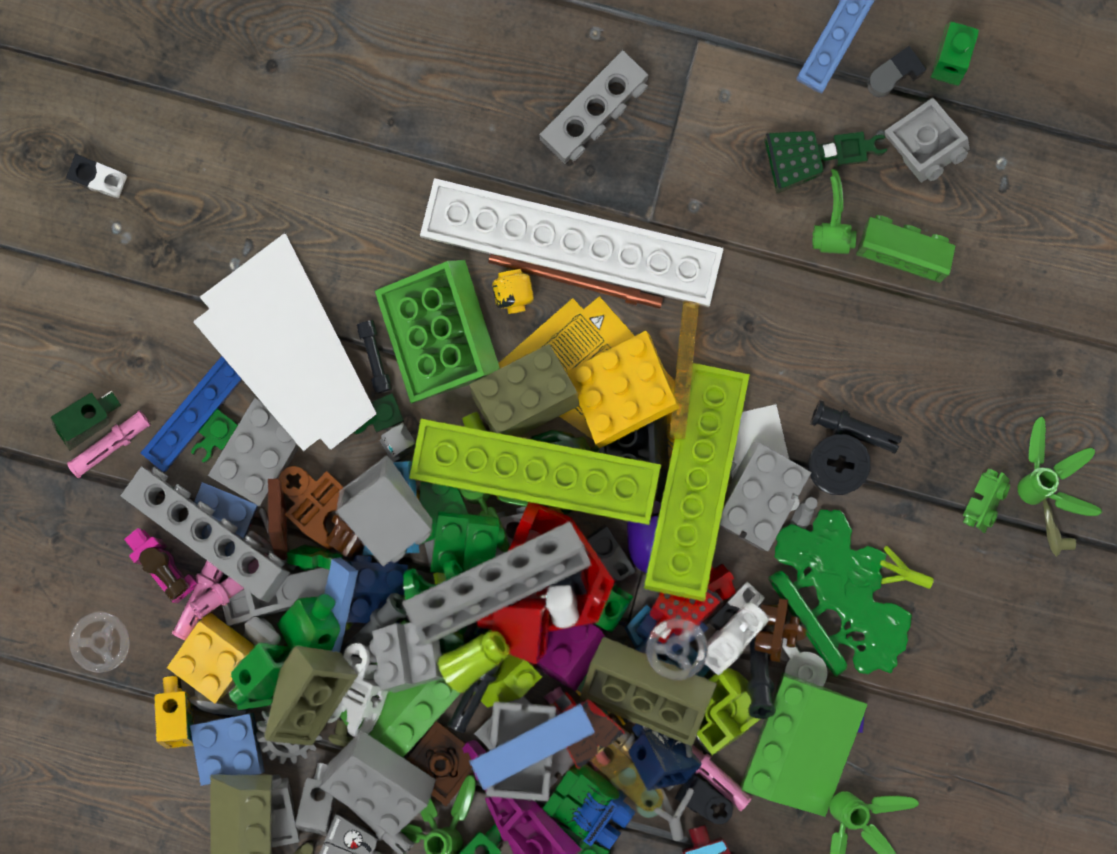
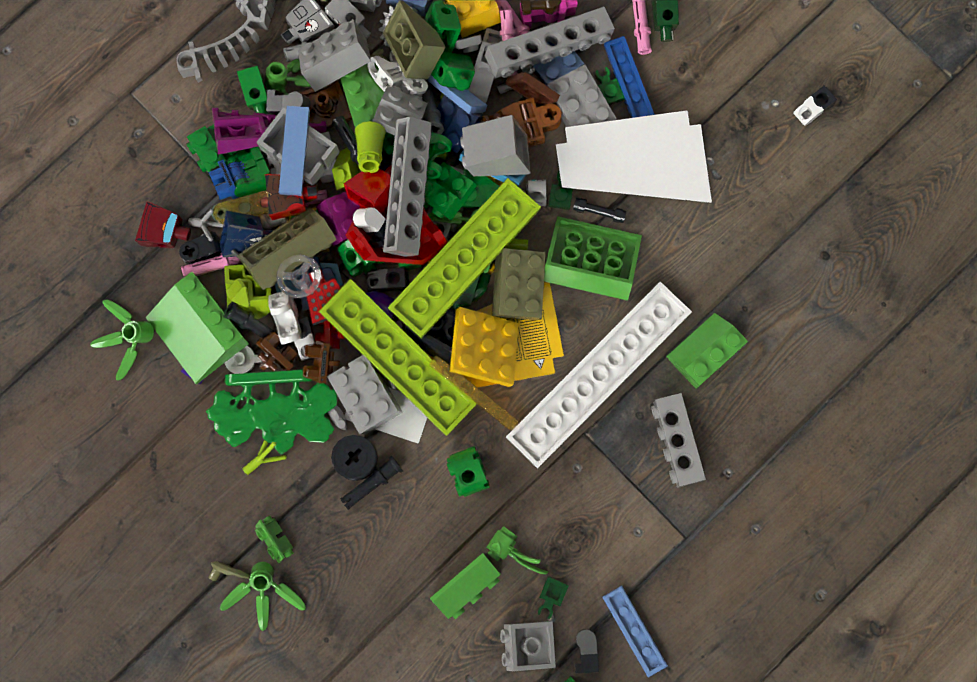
camera: 125 degrees right, 5 degrees down
green plate [287,544,343,571] -> none
copper bar [488,254,663,309] -> none
yellow head [492,269,534,314] -> none
dark green torso [764,131,837,194] -> none
none -> lime slope [226,278,250,307]
none -> leg [266,90,311,115]
none -> reddish brown hips [303,341,340,383]
none -> green brick [447,446,490,497]
none -> bright green slope [666,313,748,389]

